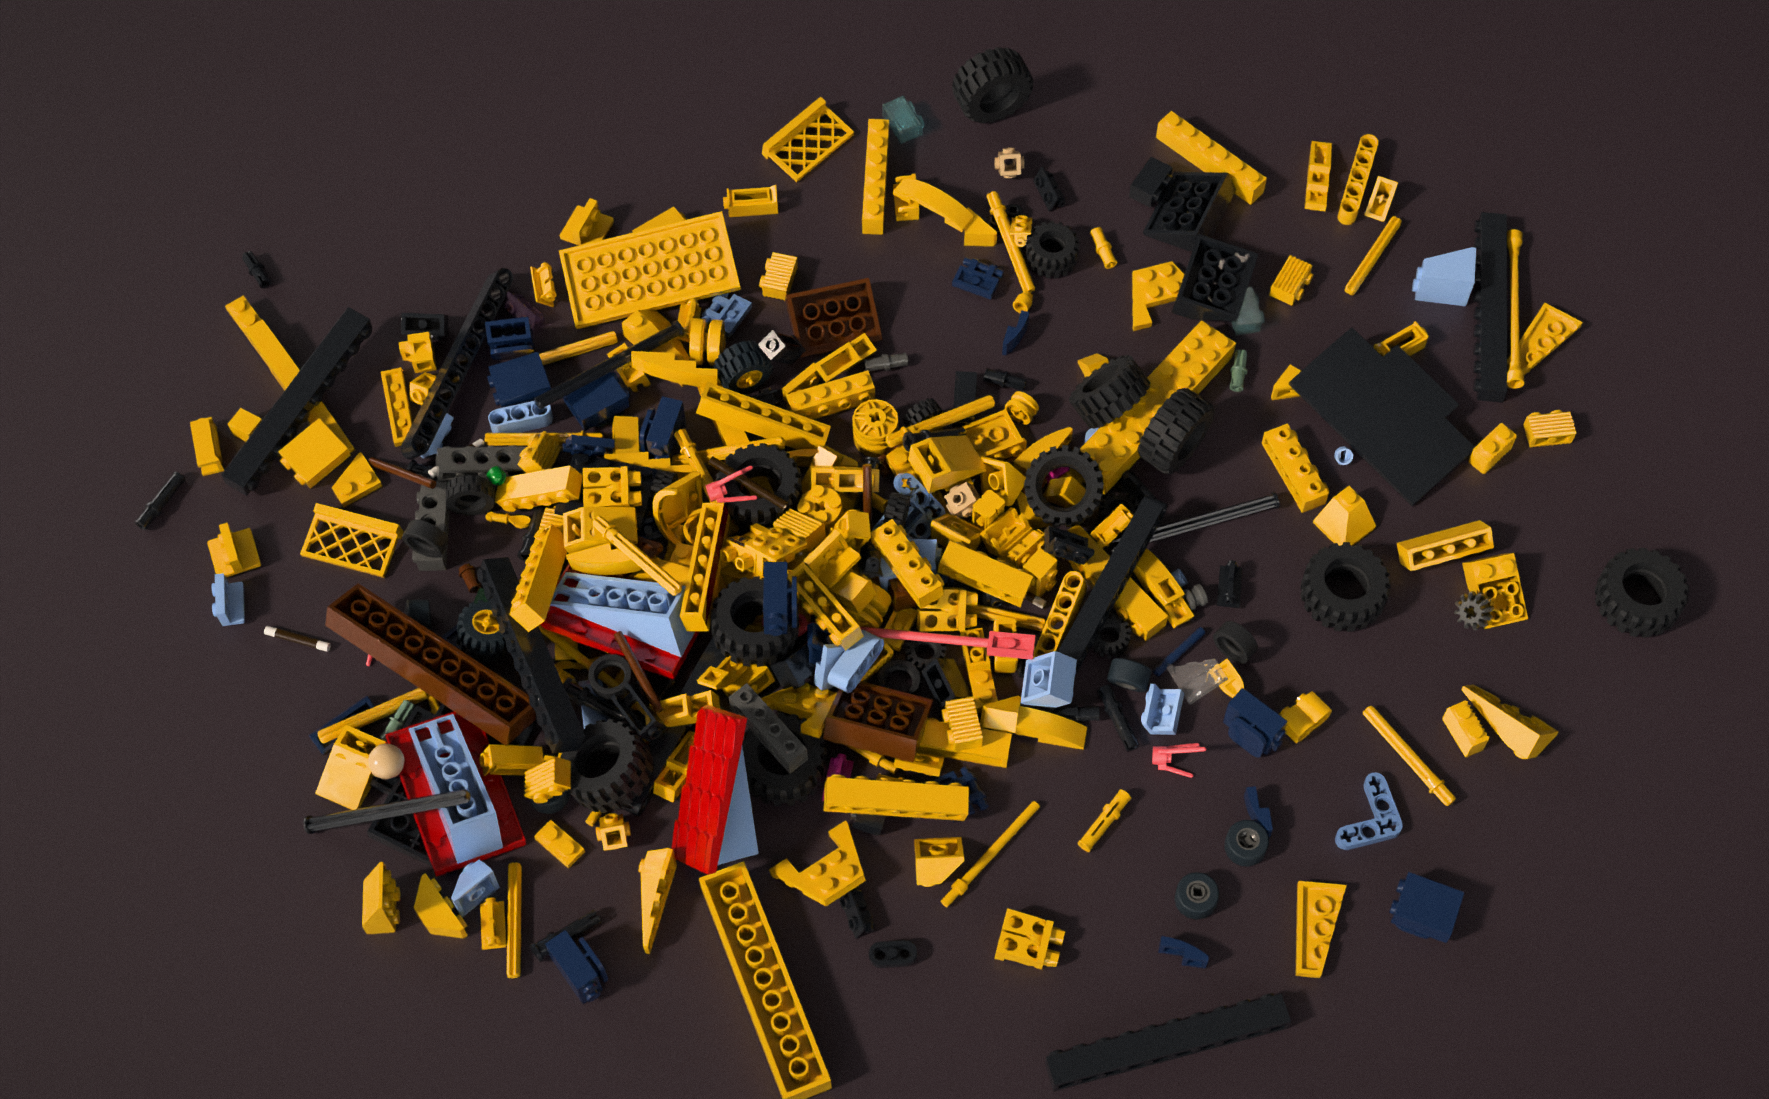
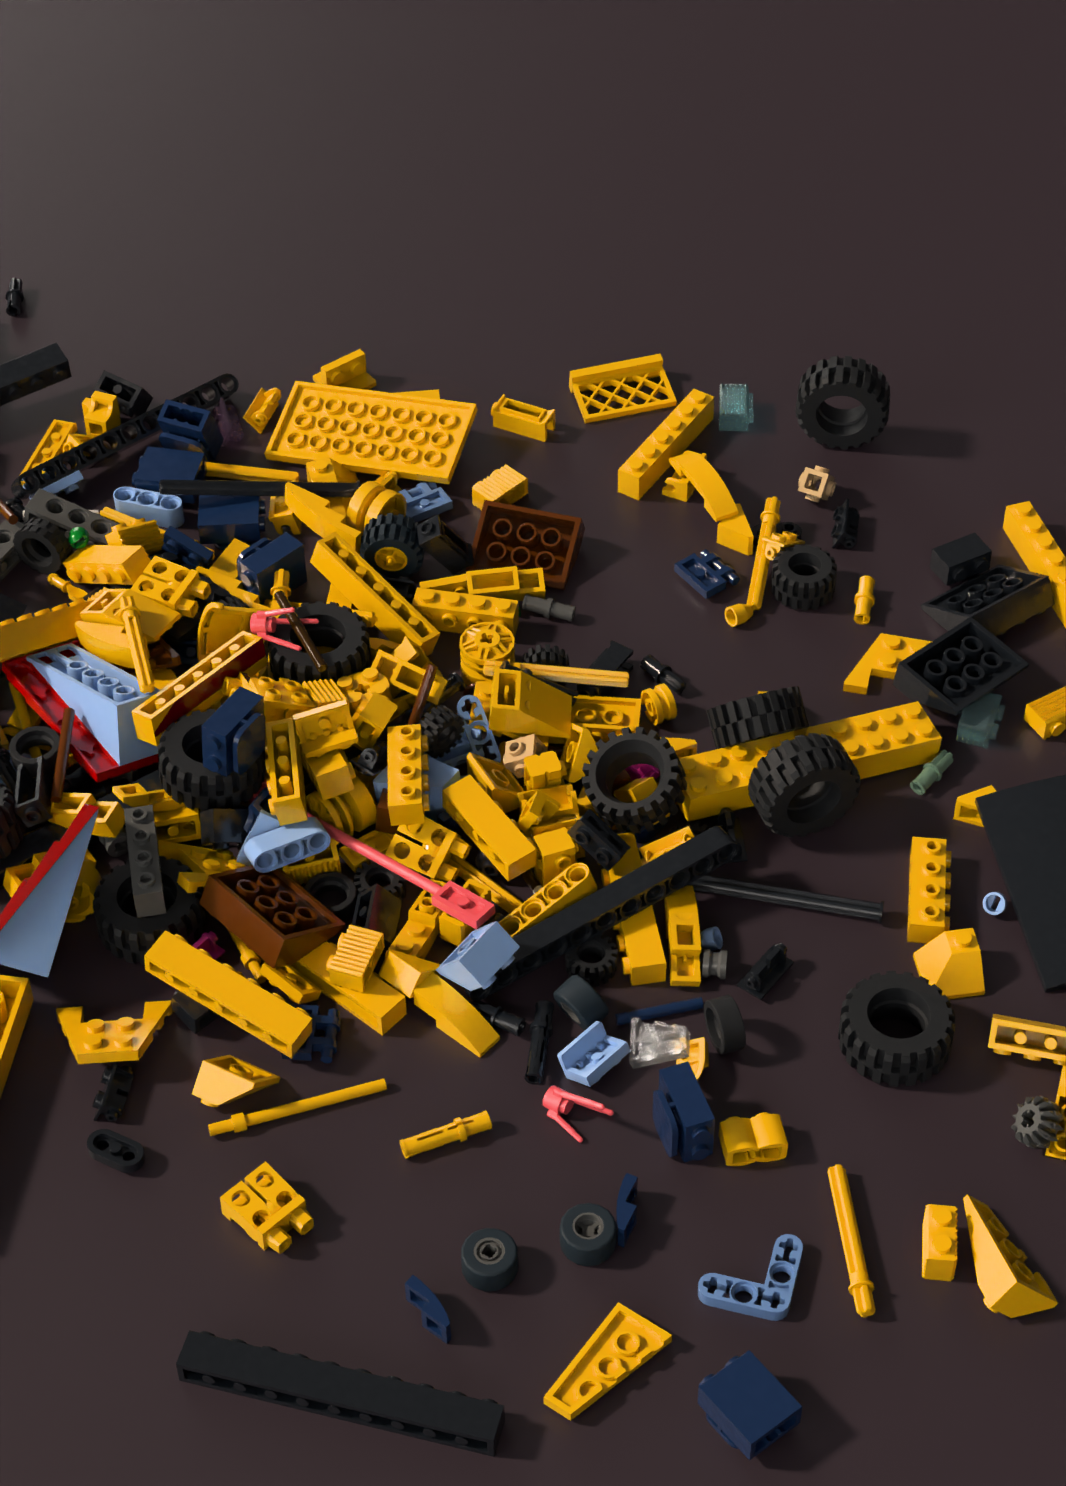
camera: 30 degrees right, 15 degrees down
dark blue slope [1002,310,1030,355] -> none
none -> yellow bracket [517,789,561,832]

